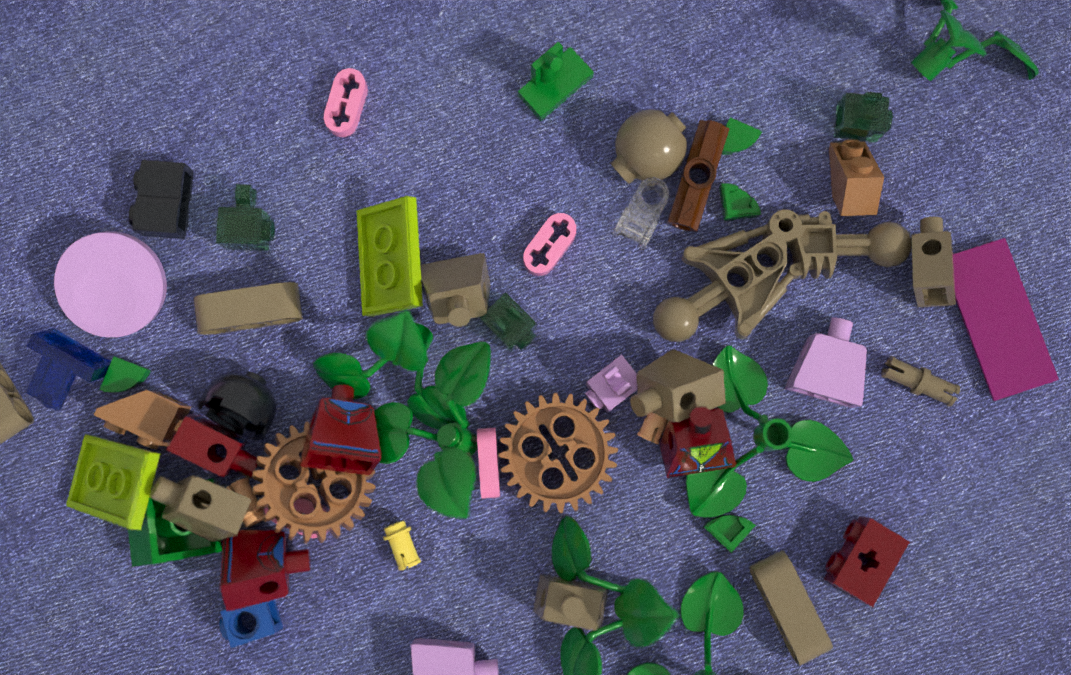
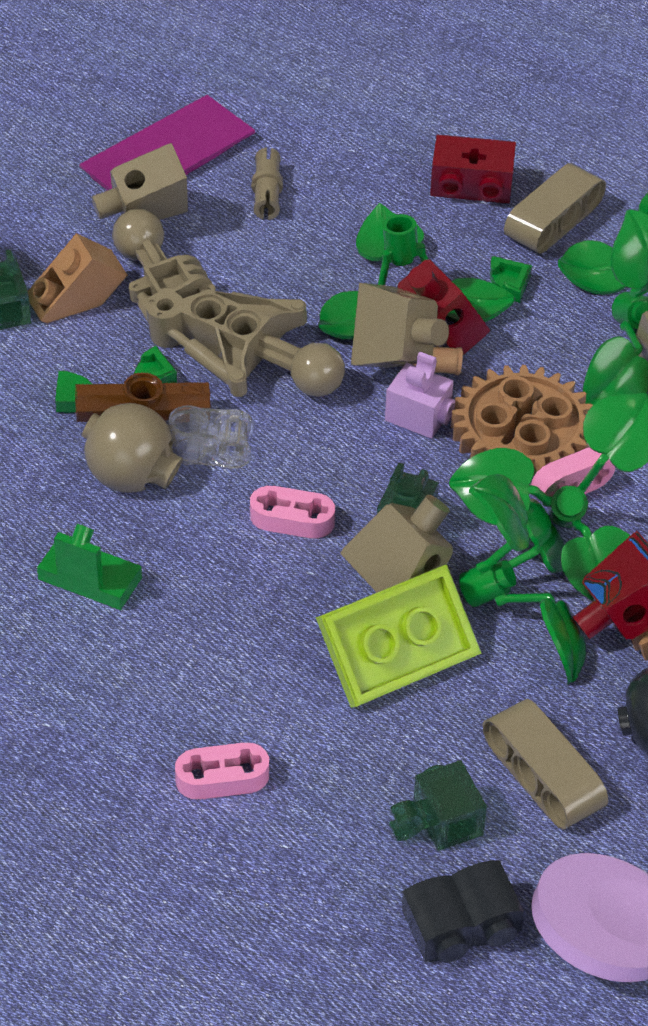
camera: 115 degrees left, 35 degrees down
lavender torso [785,318,867,408] -> none

